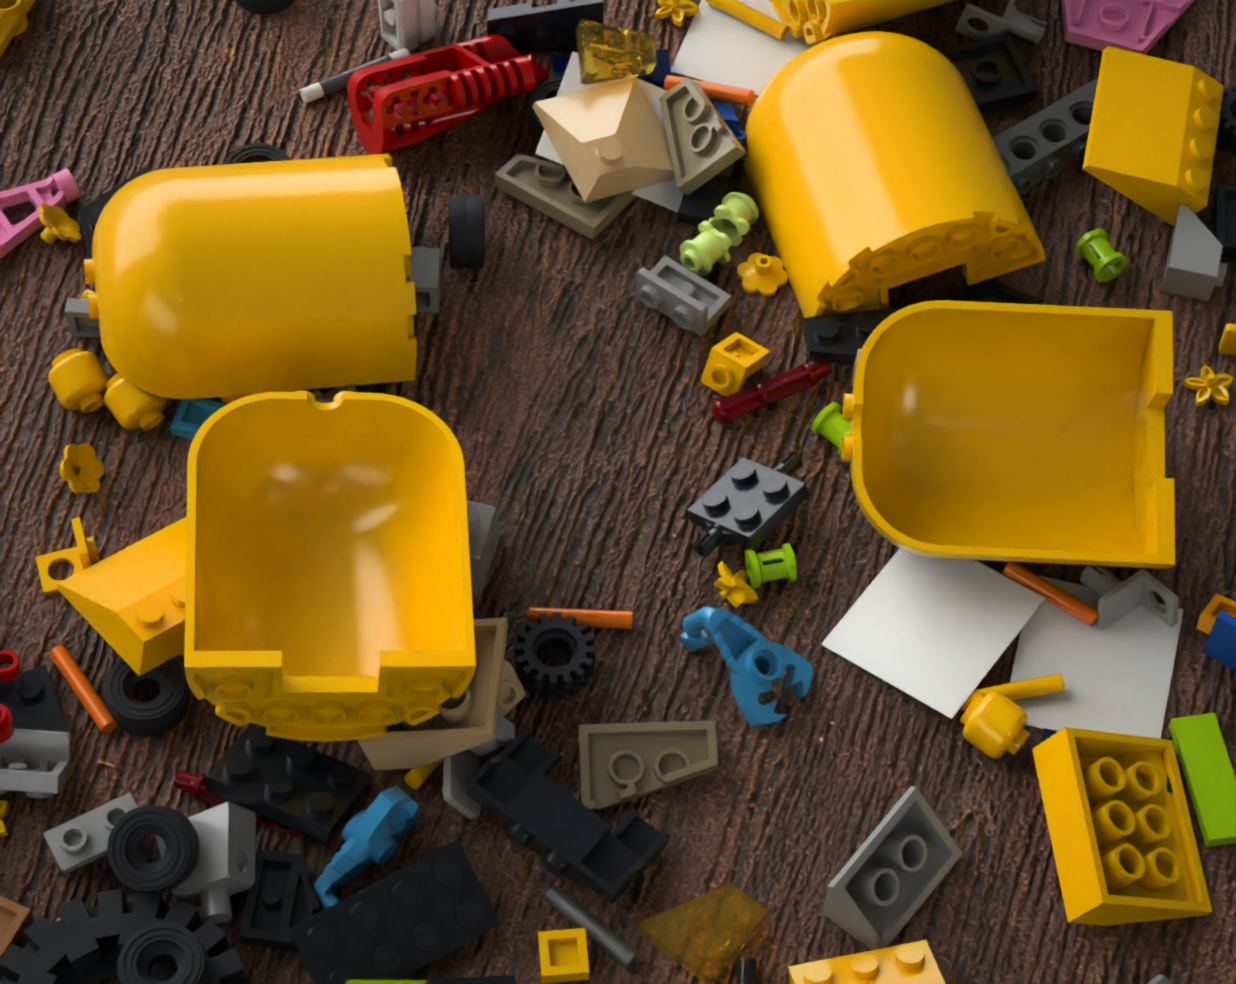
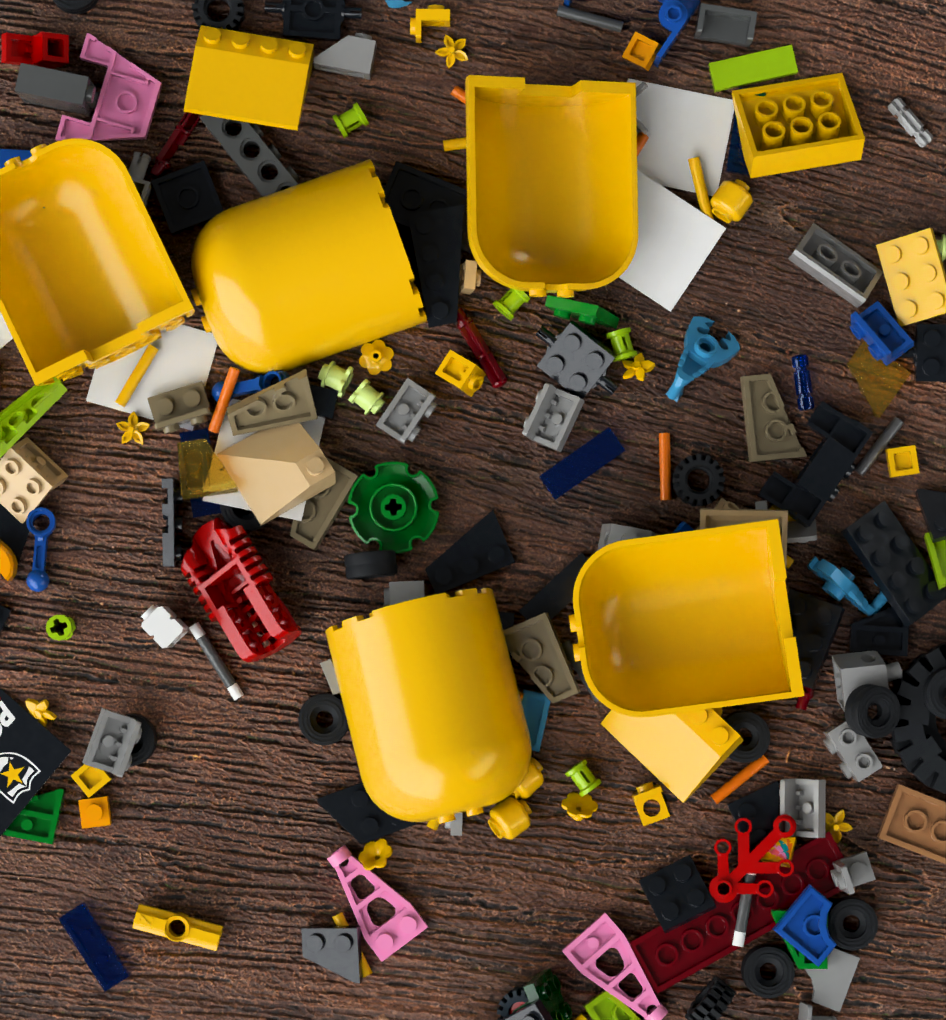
camera: 100 degrees left, 30 degrees up
none -> dark tan bracket [147,381,213,434]
none -> dark red piece [150,112,202,178]
none -> green piece [348,462,439,554]
none -> black wing [425,510,515,594]
none -> light grey bracket [522,382,585,453]
none -> clear blue tile [539,427,626,500]
none -> green wing [545,295,619,329]
none -> lime bush [564,759,602,797]
none -> clear blue axle [792,354,814,411]
none -> blue bracket [850,301,914,366]

